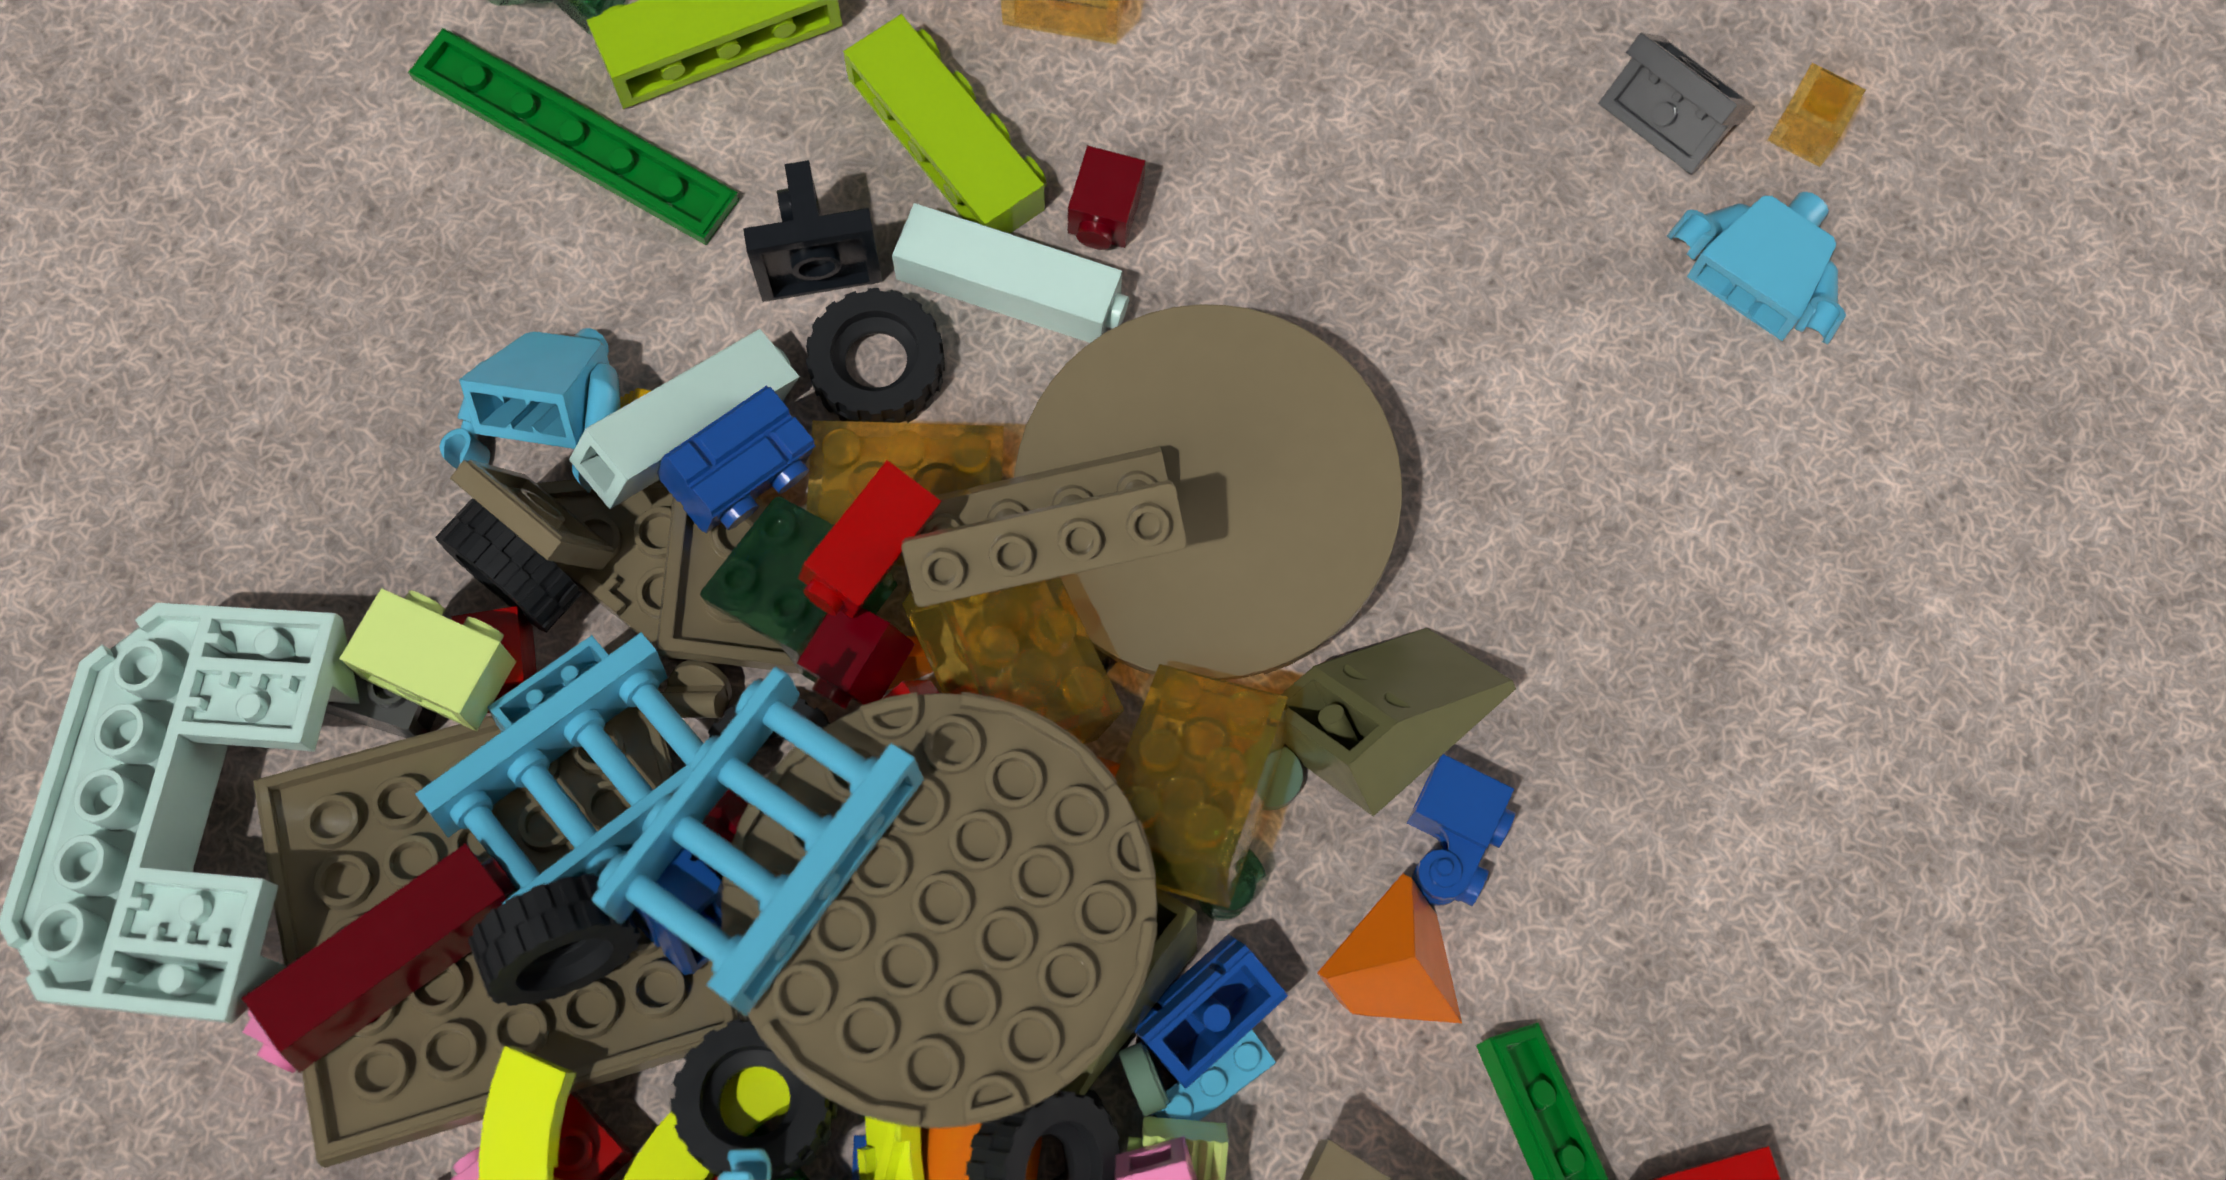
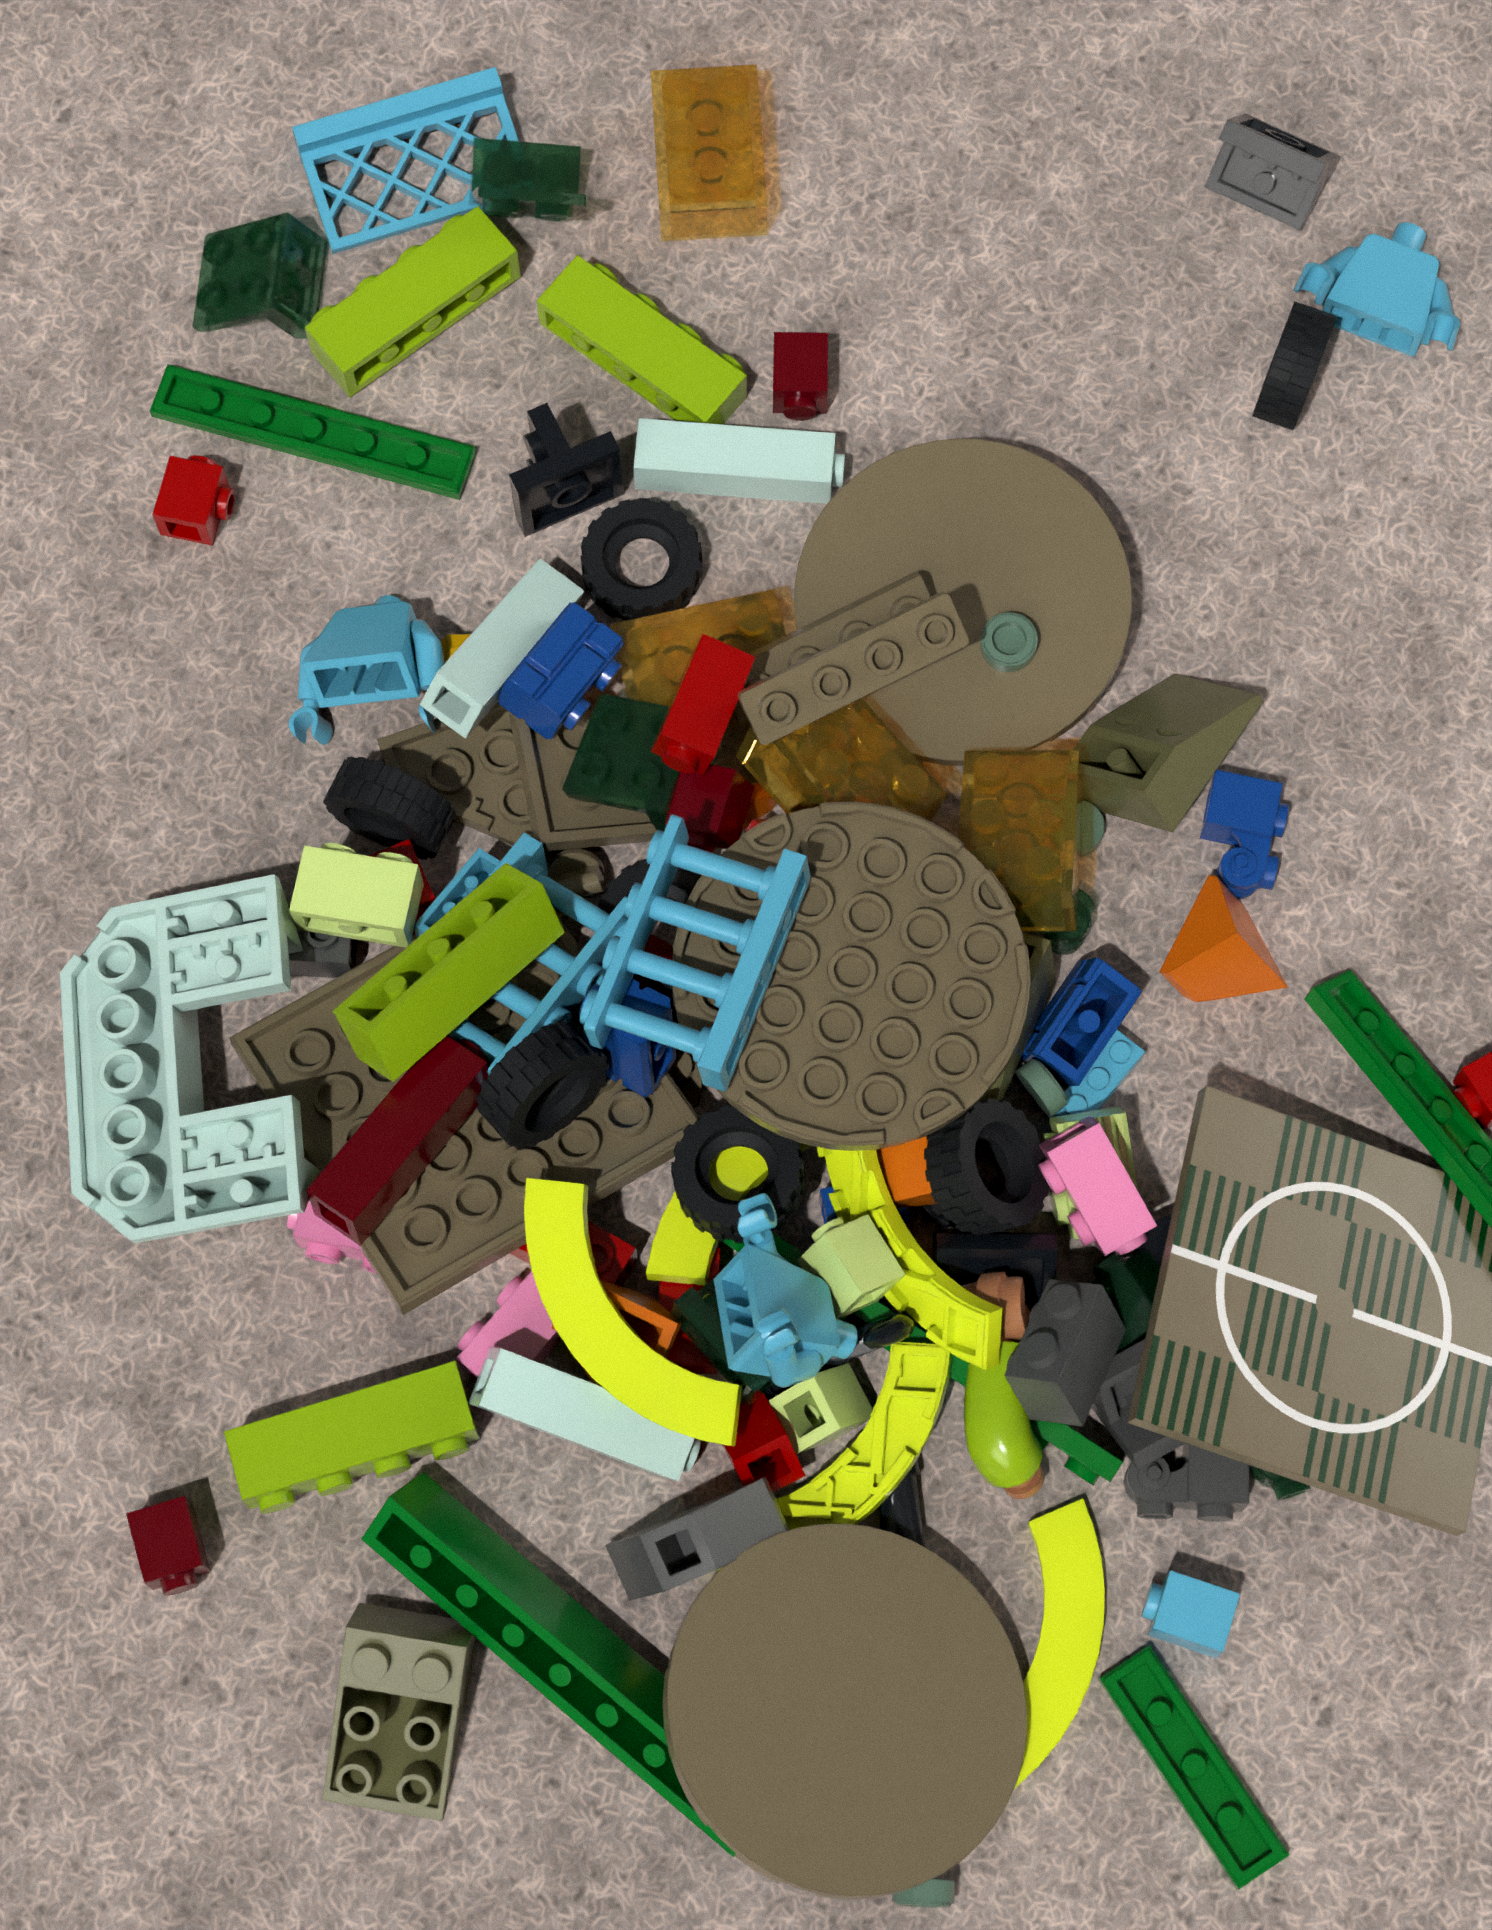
camera: 10 degrees left, 0 degrees up
dark tan tile [450,460,615,570] -> none
clear yellow brick [1767,63,1866,167] -> none
none -> red brick [152,455,235,546]
none -> lime brick [333,863,565,1082]
none -> sand green tile [980,612,1038,672]
none -> black tyre [1252,301,1336,431]

